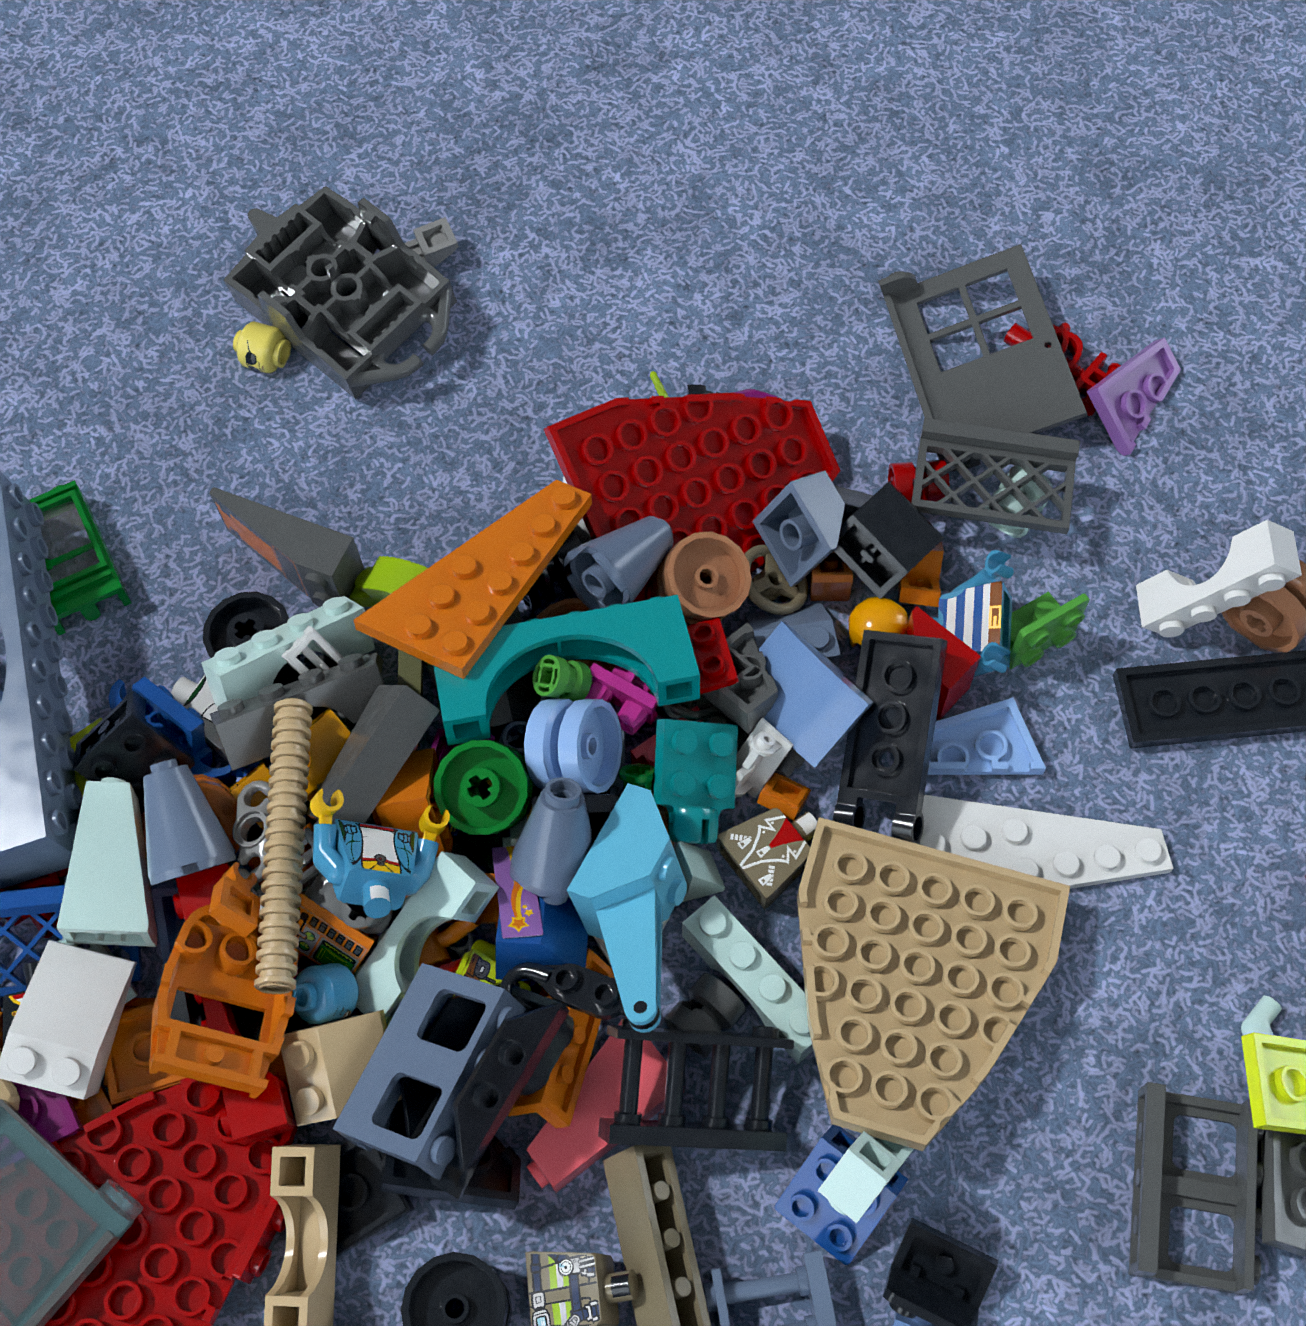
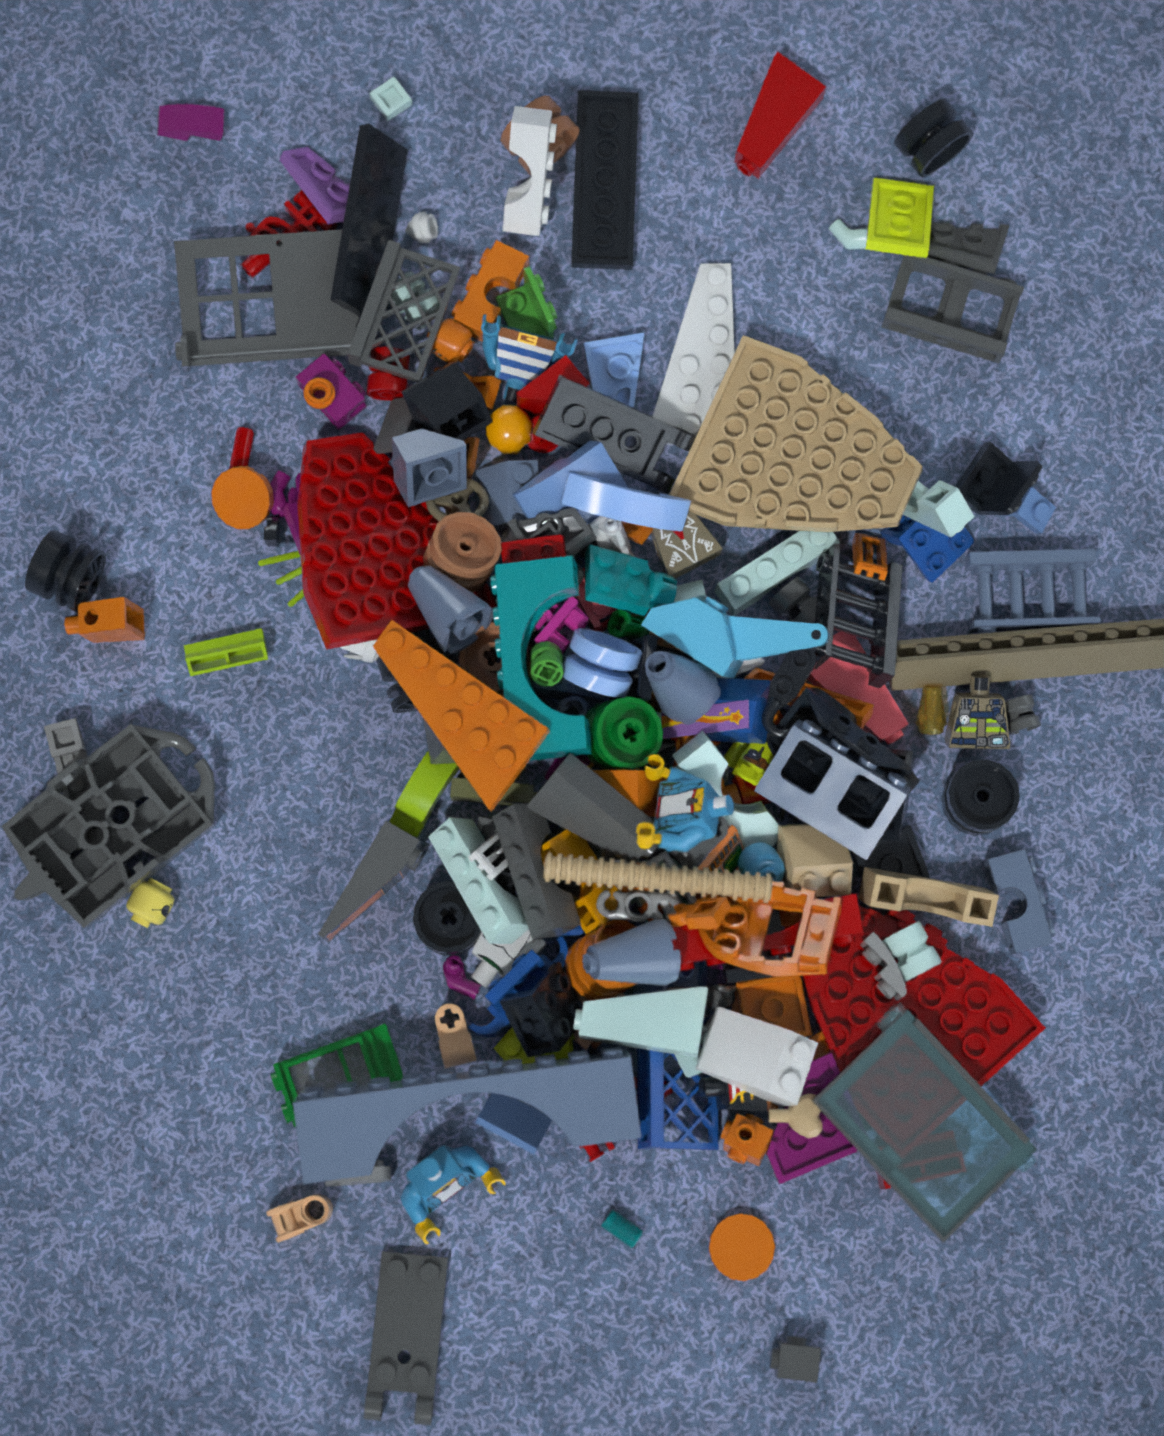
camera: 90 degrees left, 15 degrees up
none -> black wheel [25,530,106,613]
none -> orange torso [64,597,145,643]
none -> magenta slope [157,104,224,141]
none -> lime piece [183,628,268,676]
none -> orange tile [211,466,274,529]
none -> red axle [229,427,254,469]
none -> magenta brick [296,353,367,430]
none -> orange plate [303,377,335,409]
none -> black plate [330,124,408,318]
none -> light aqua plate [369,77,412,121]
none -> white plate [405,212,438,244]
none -> orange head [426,318,475,363]
none -> light nougat piece [435,1003,477,1068]
none -> magenta arm [443,955,481,1000]
none -> orange arch [451,240,529,342]
none -> light blue slope [561,472,691,531]
none -> dark grey plant [667,983,736,1032]
none -> orange tile [852,533,888,581]
none -> light grey slope [860,932,907,1001]
none -> light aqua wheel [882,921,942,982]
none -> clear yellow cone [915,686,947,735]

